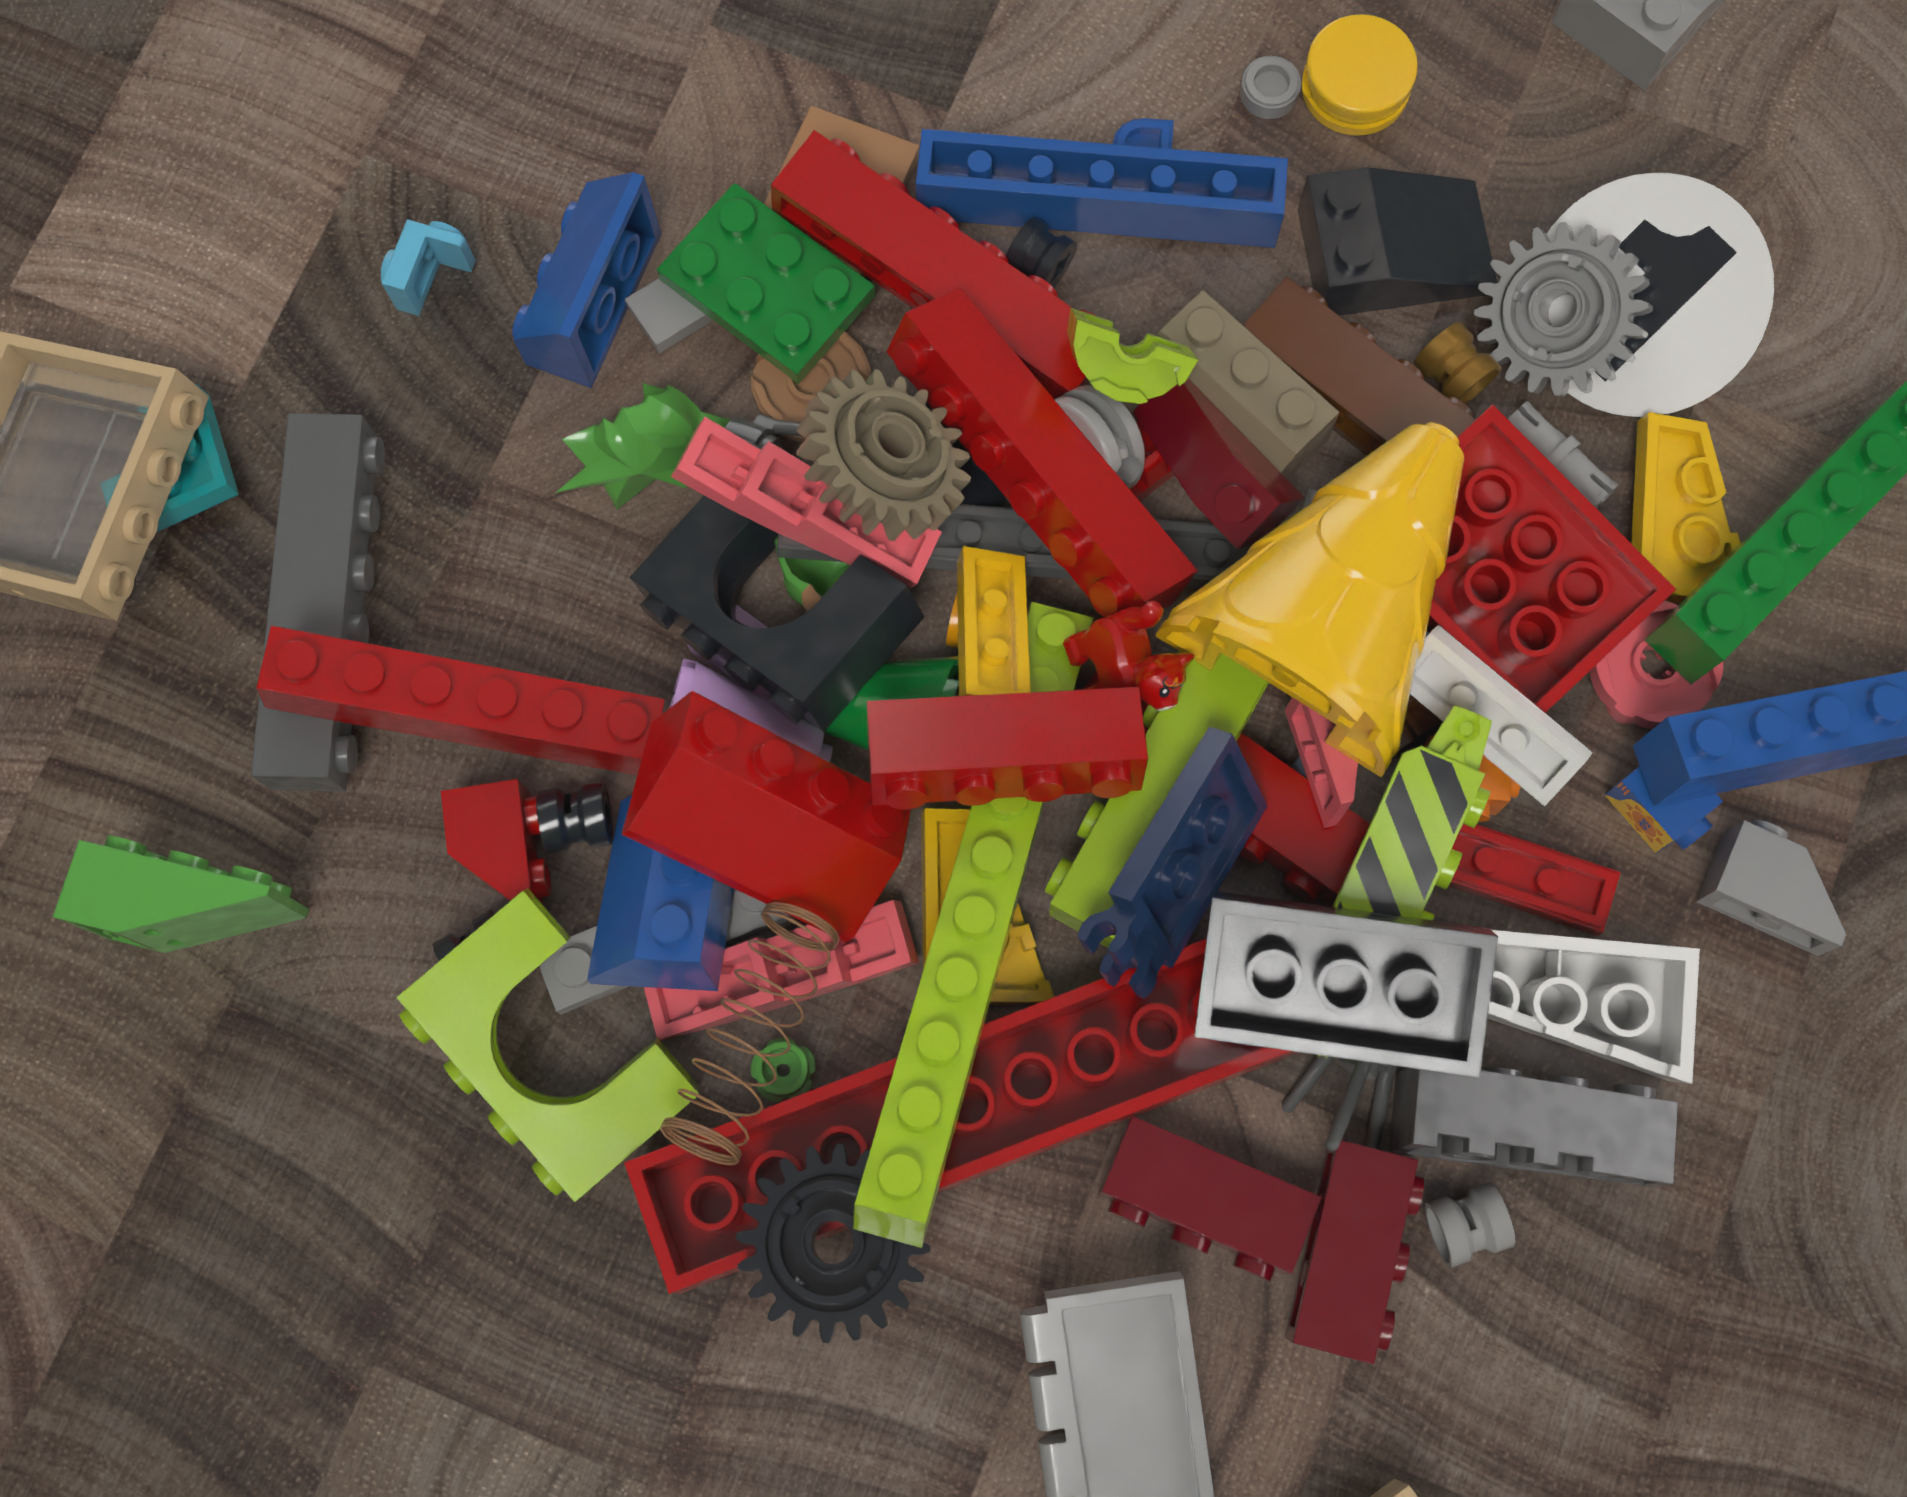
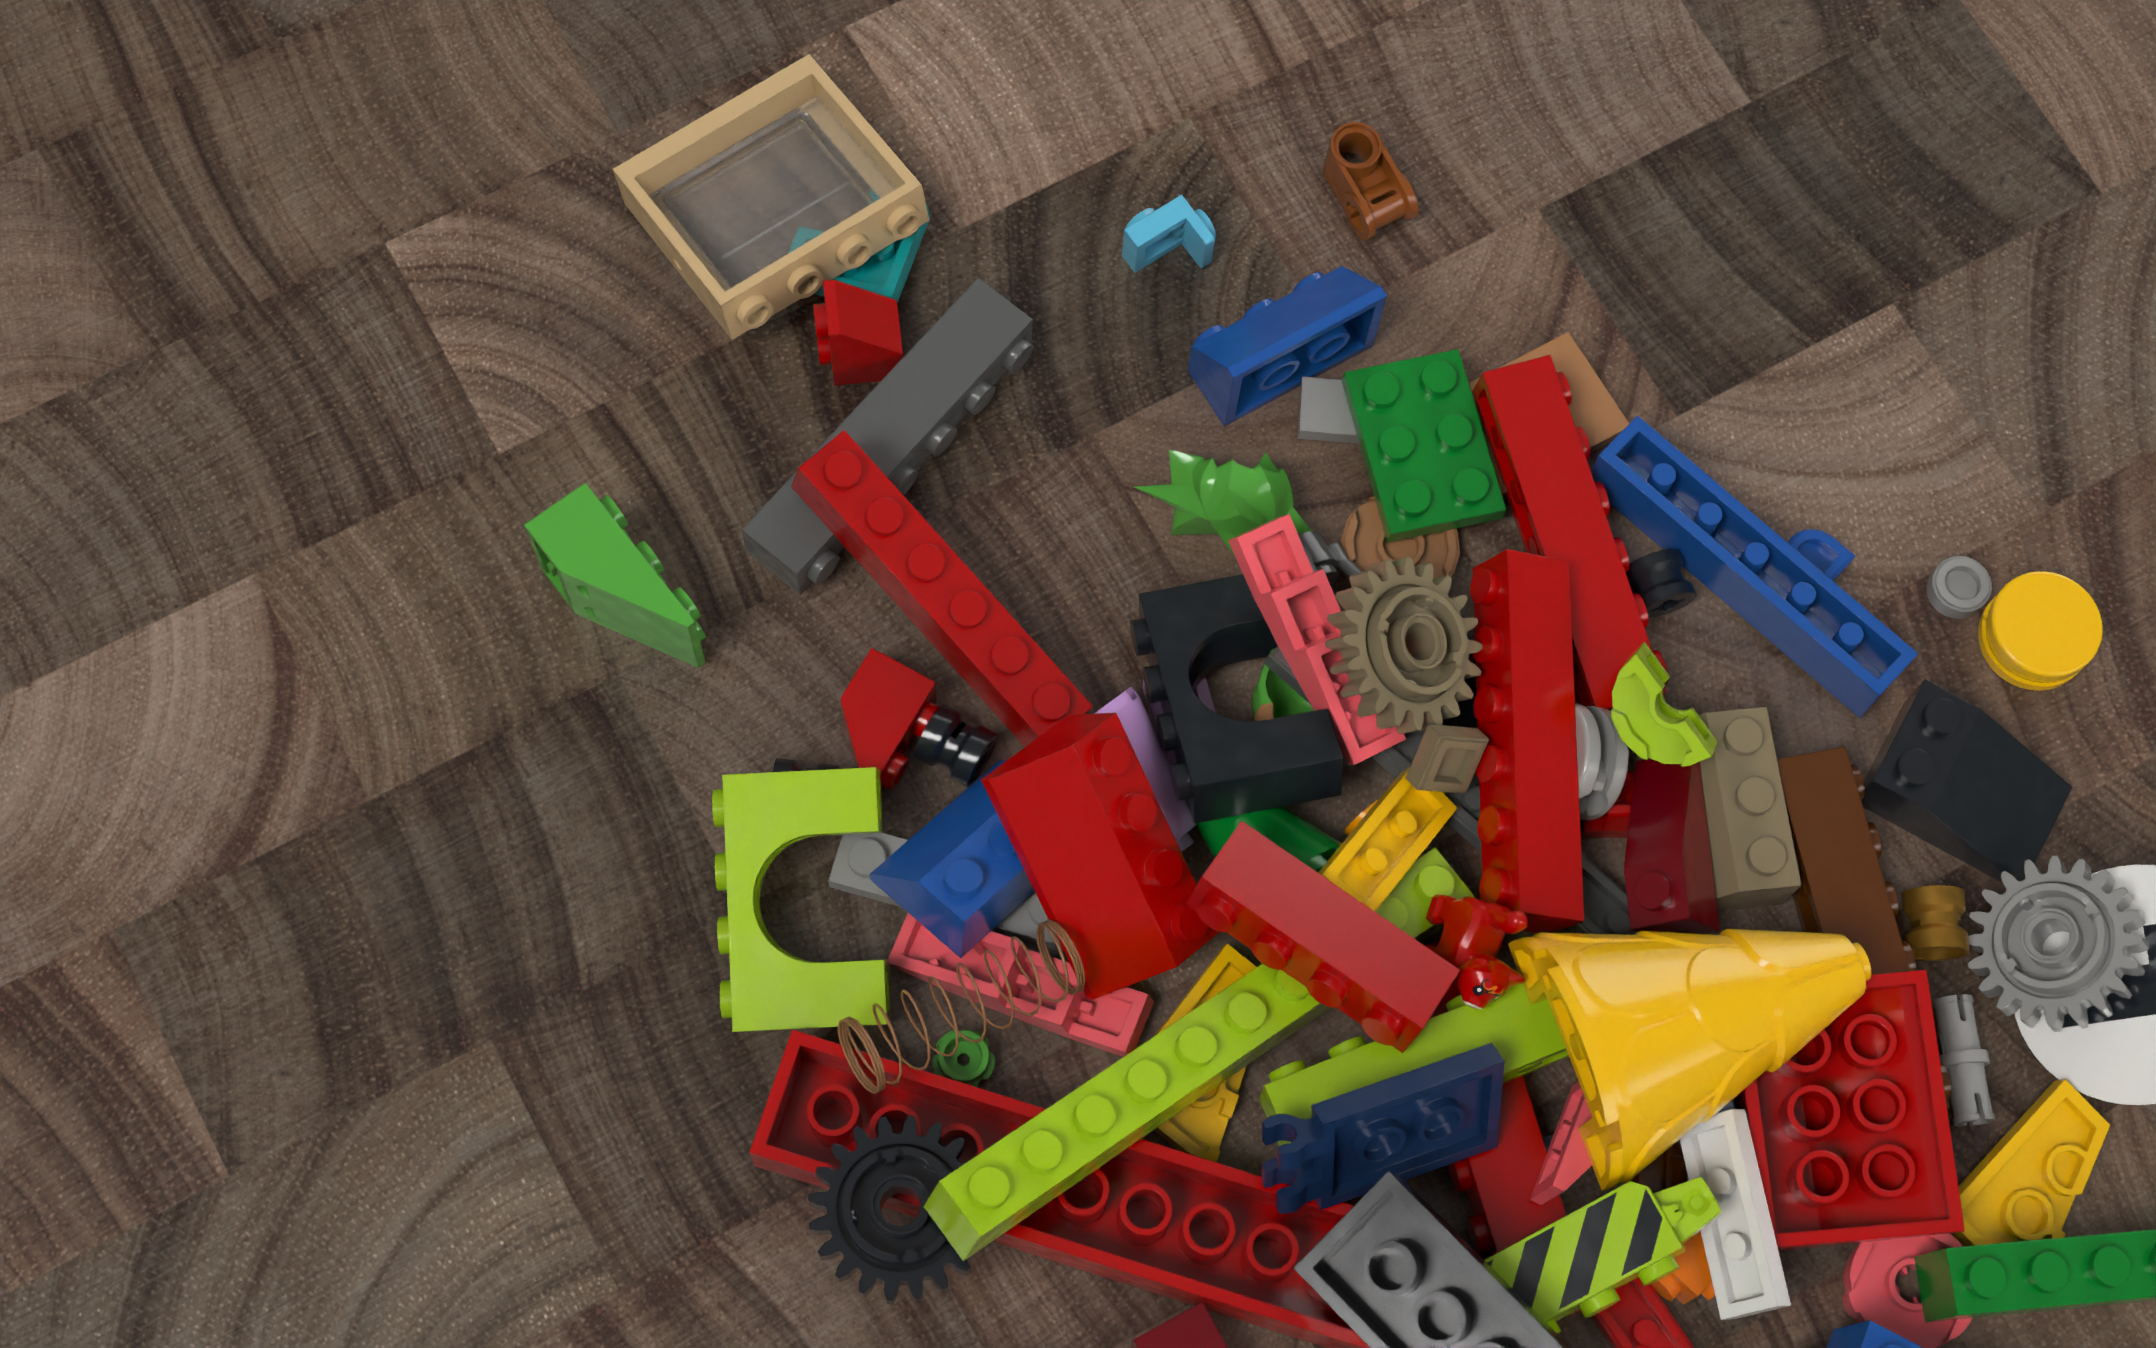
camera: 30 degrees right, 5 degrees down
none -> red slope [813,280,903,386]
none -> dark orange piece [1323,122,1419,241]
none -> dark tan tile [1405,724,1489,794]

